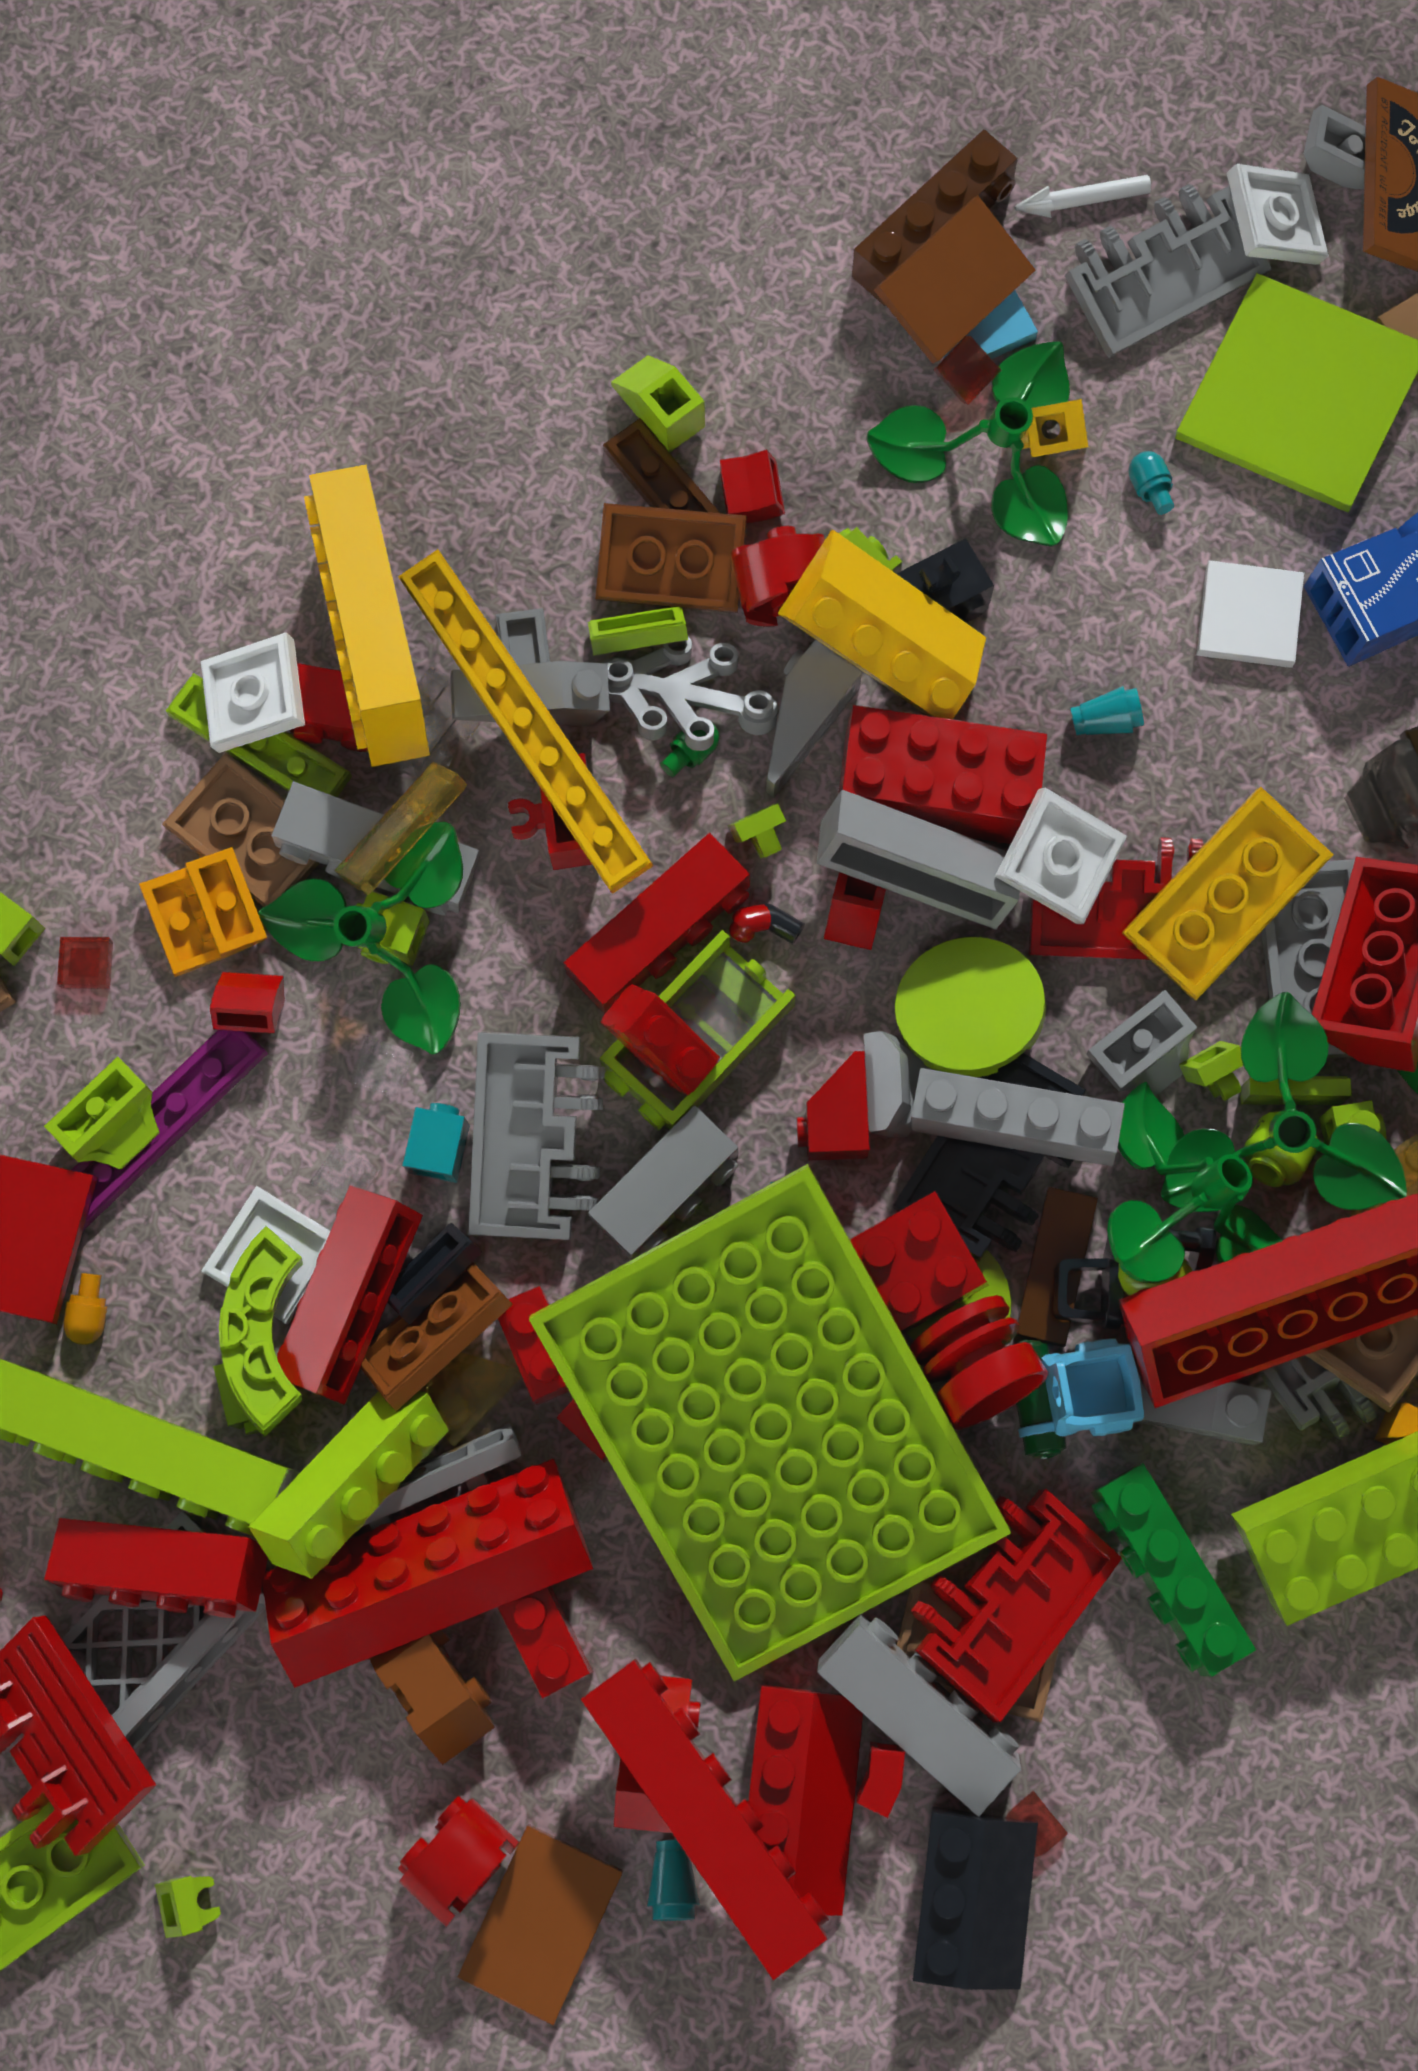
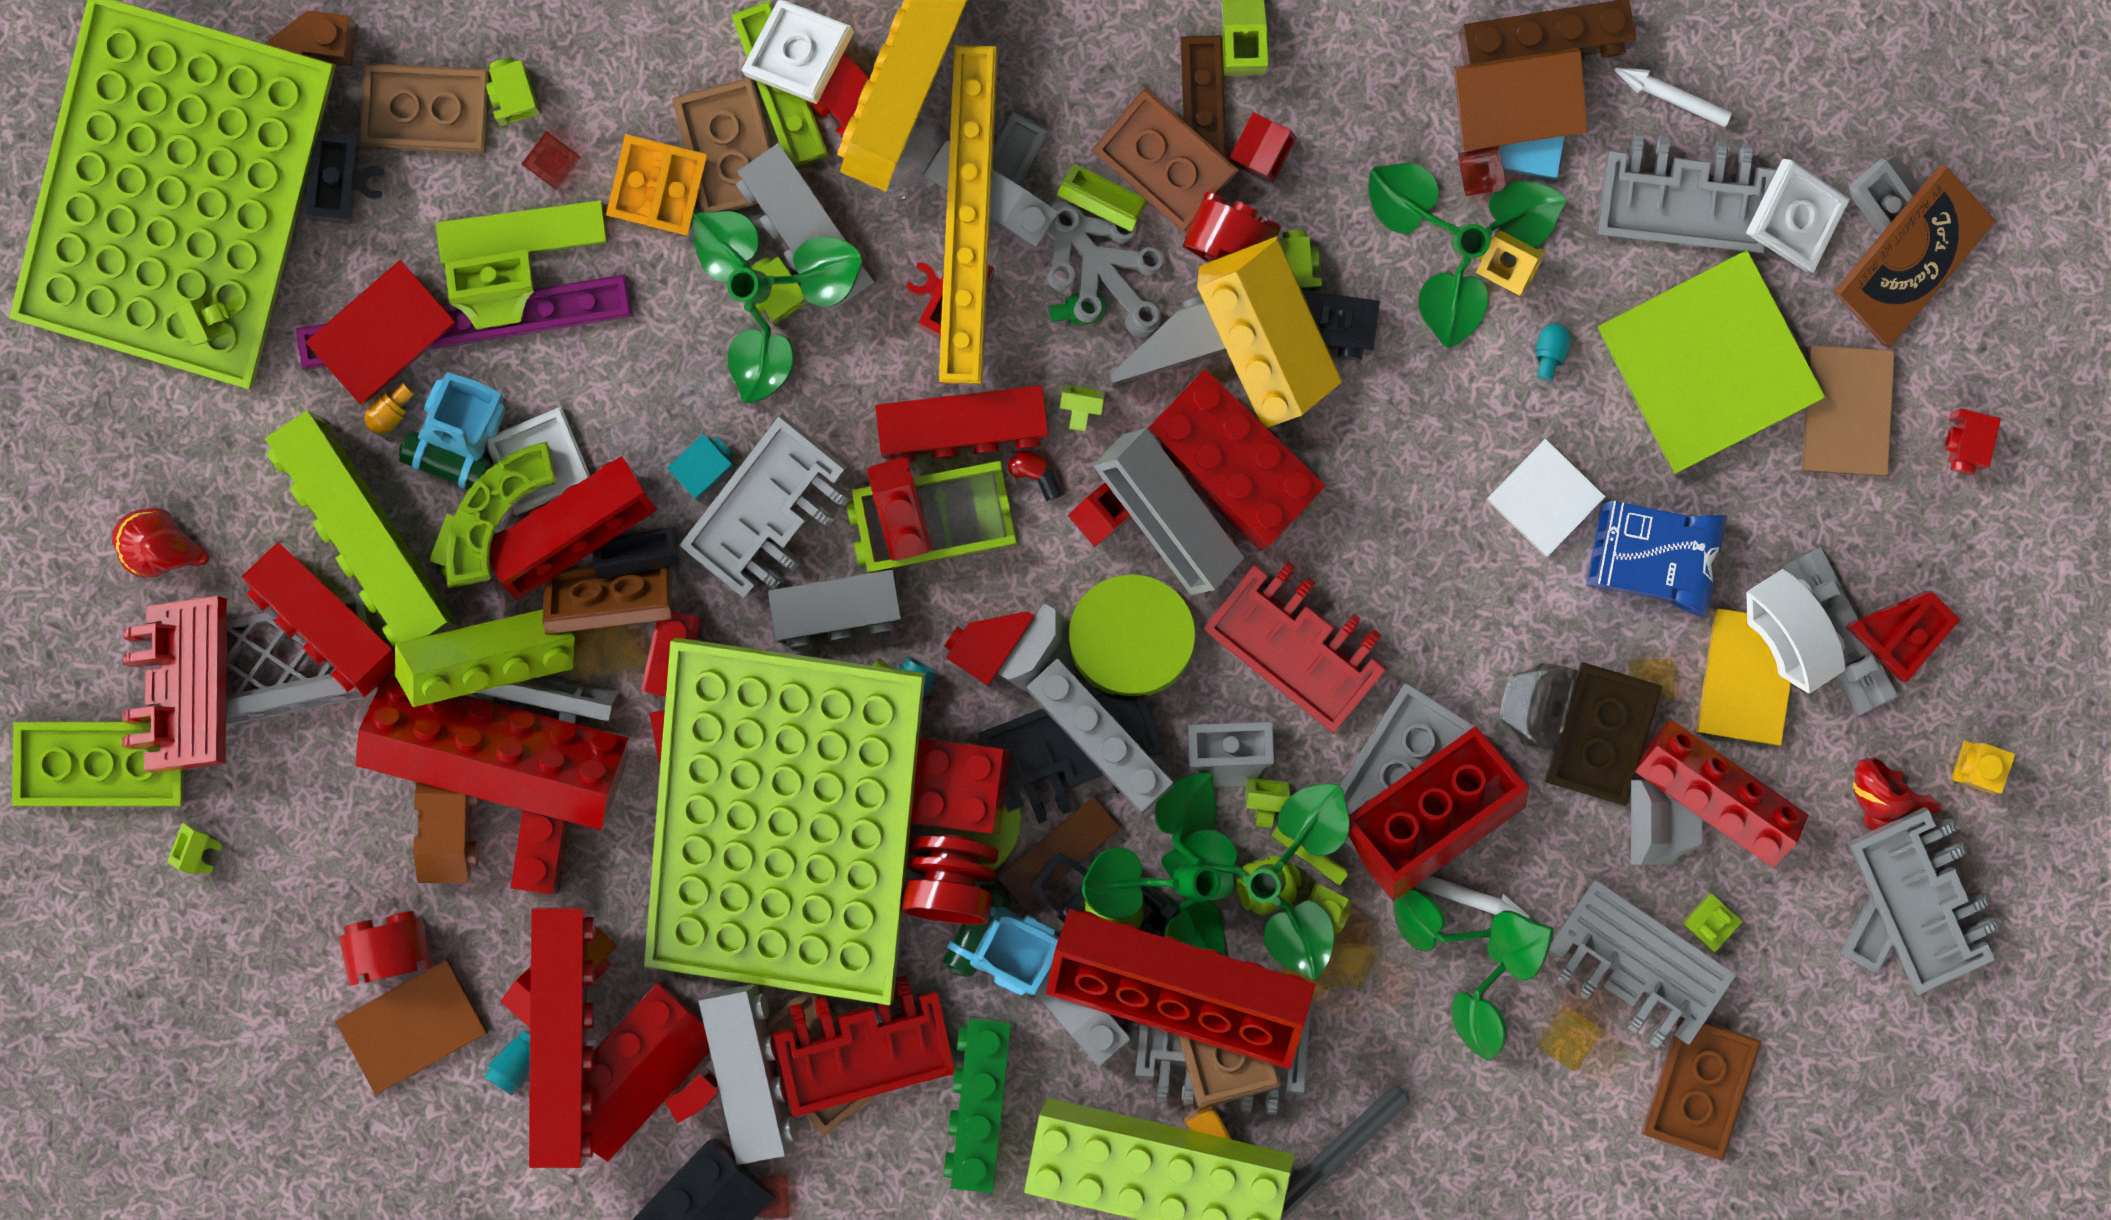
camera: 30 degrees right, 10 degrees up
red piece [210,972,285,1033] -> none
clear yellow tile [334,762,467,895] -> none
white tile [995,788,1127,924] -> none
teal cone [1070,686,1144,736] -> none
yellow tile [1122,787,1334,1001] -> none
none -> medium azure piece [399,372,506,490]
none -> lime tile [435,200,608,265]

